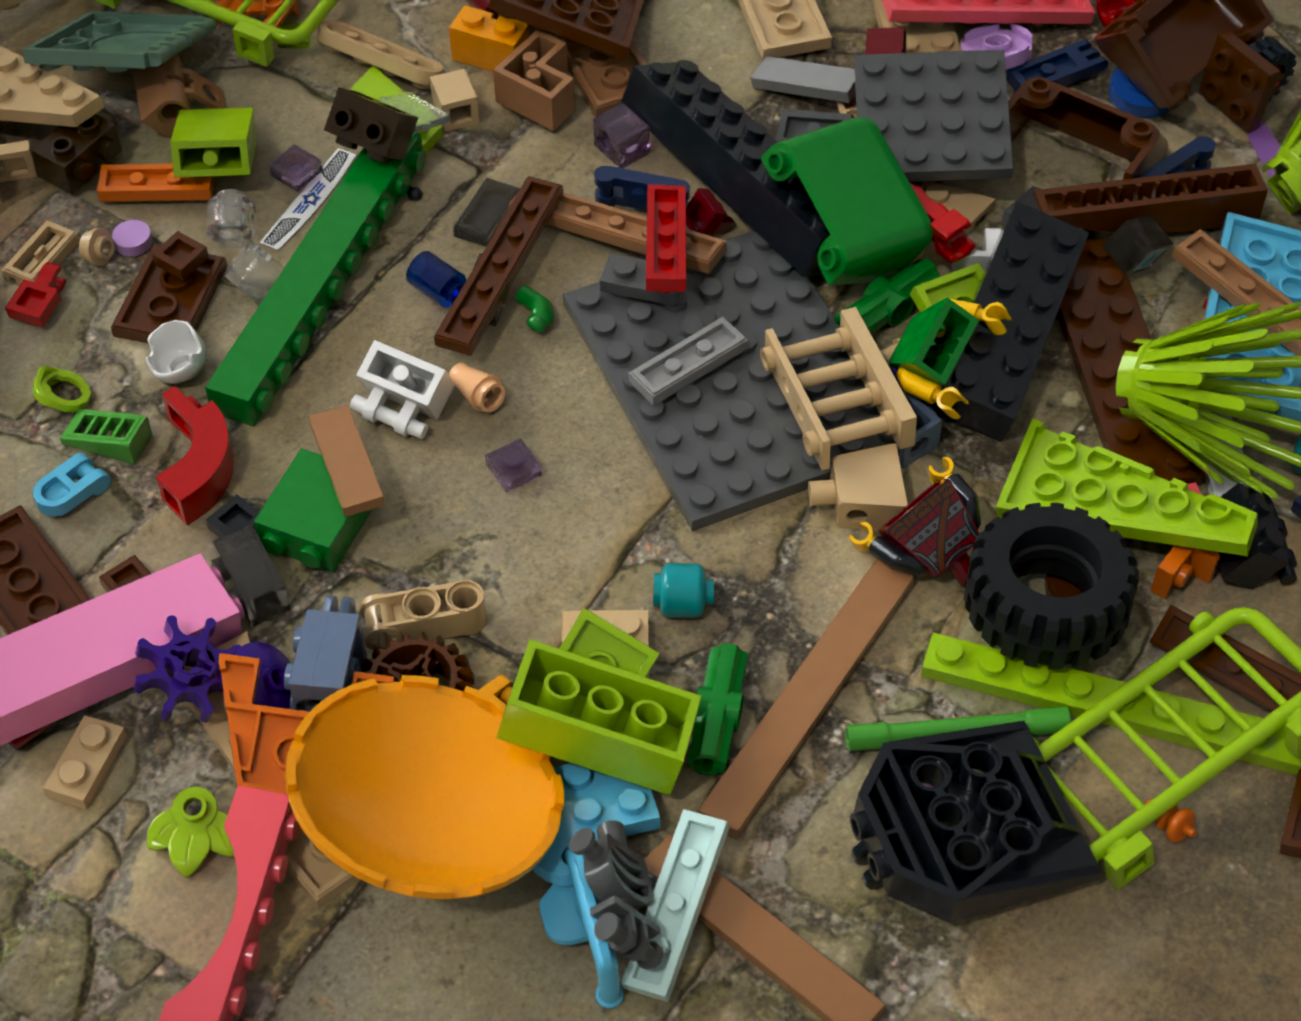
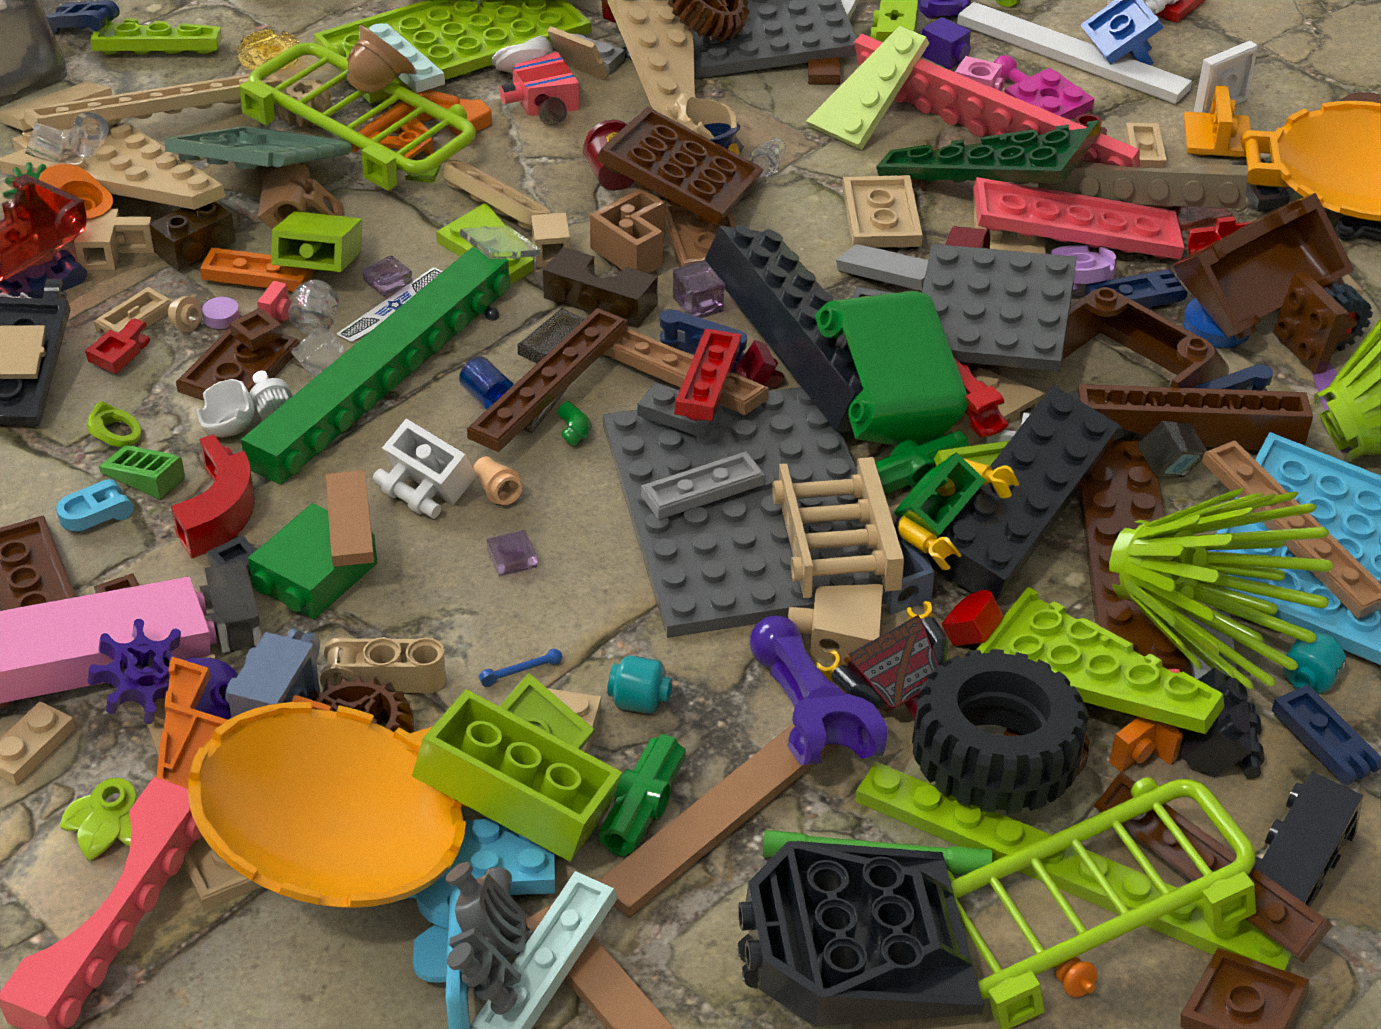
camera: 10 degrees right, 10 degrees down
dark brown brick [324,87,419,163] -> none
light orange piece [449,5,530,72] -> none
none -> white piece [249,371,292,421]
none -> coral plate [257,281,292,324]
none -> blue hinge [479,649,563,687]
none -> dark brown arch [543,247,658,328]
none -> dark purple piece [749,616,888,766]
none -> red piece [941,590,1004,646]

